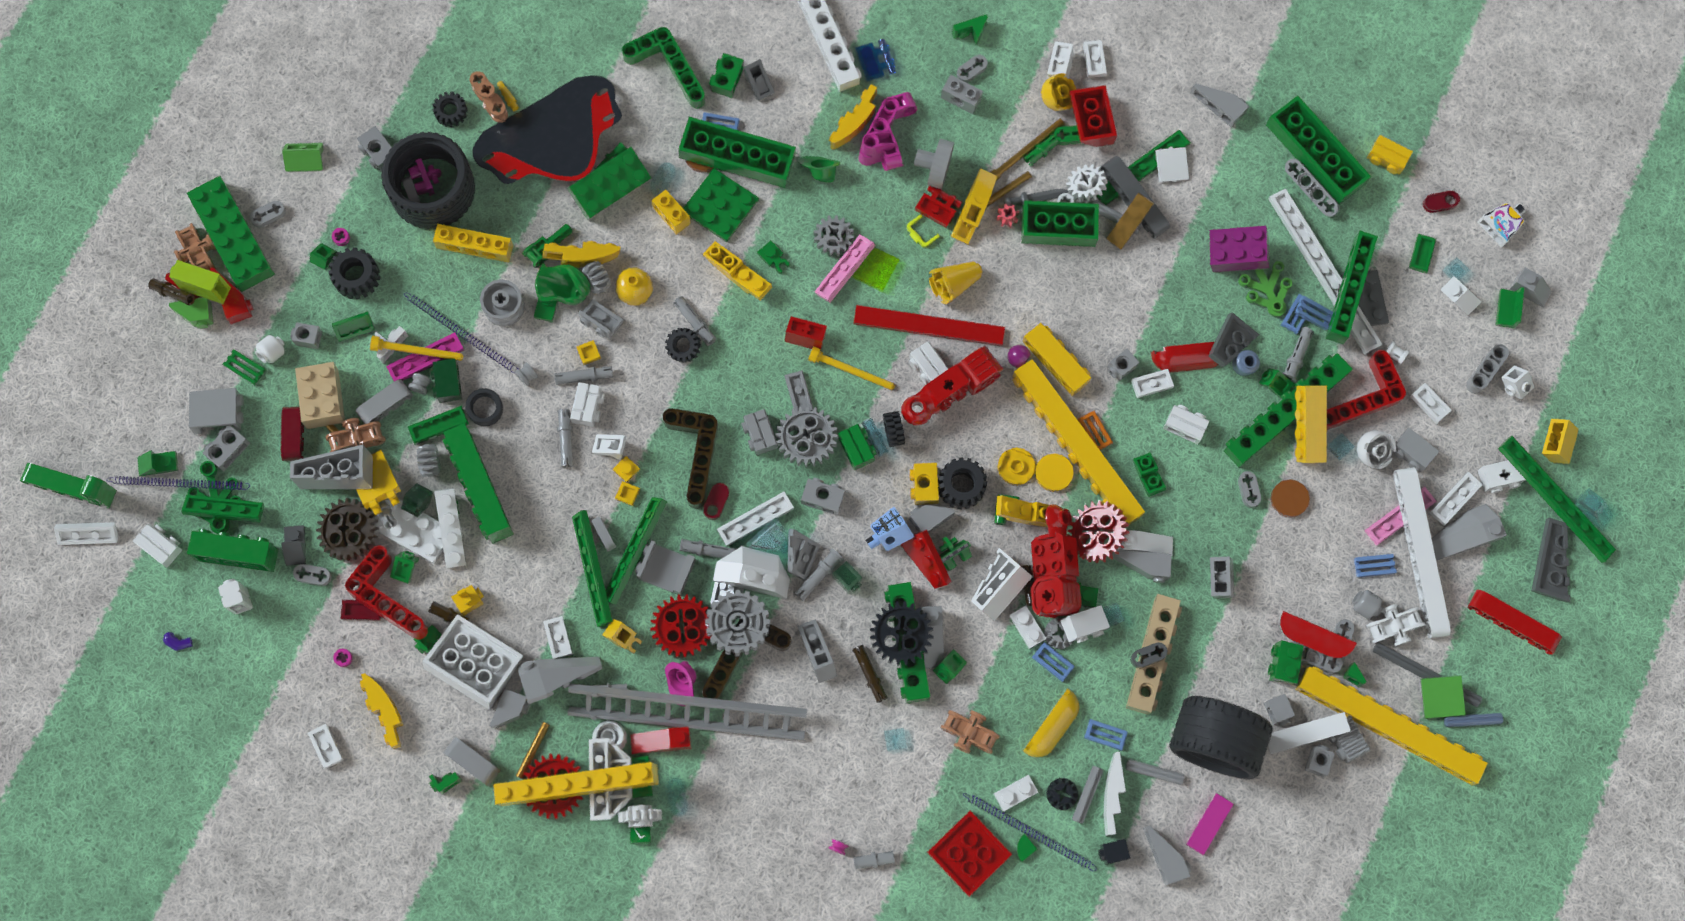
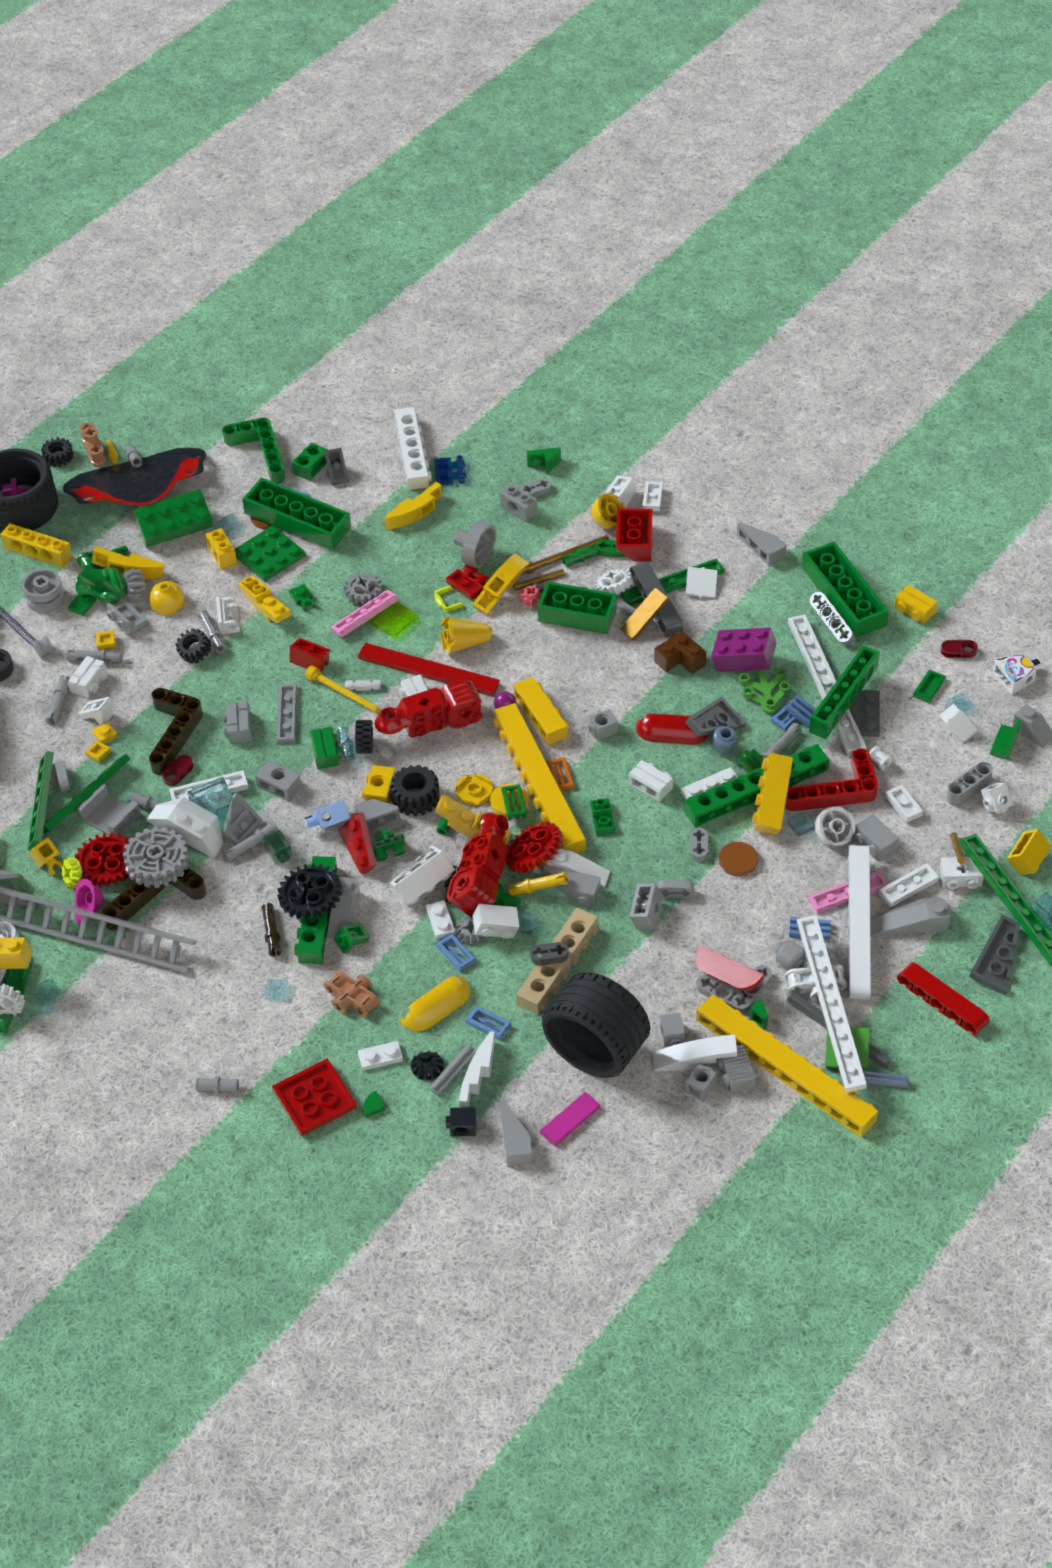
camera: 20 degrees right, 25 degrees down
slope [630,727,691,754] -> none
light grey gear [776,406,838,467] -> none
light grey slope [797,619,837,683] -> none
green piece [799,156,840,183] -> none
dark pink bush [828,839,848,856] -> none
dark pink connector [858,92,917,171] -> none
dark purple piece [963,793,1097,871] -> none
light grey axle [1126,759,1184,785] -> none
white plate [1131,369,1174,398] -> none
green bracket [1268,640,1304,685] -> none
none -> neon yellow gear [61,857,82,889]
none -> light grey pin [125,445,142,467]
none -> white hinge [216,597,240,634]
none -> white axle [345,679,381,691]
none -> green tile [501,784,527,821]
none -> yellow pin [509,872,568,896]
none -> reddish brown brick [654,631,707,674]
none -> light grey beam [657,880,694,898]
none -> white plate [681,767,738,799]
none -> white plate [797,915,867,1093]
none -> pearl gold bar [950,832,966,864]

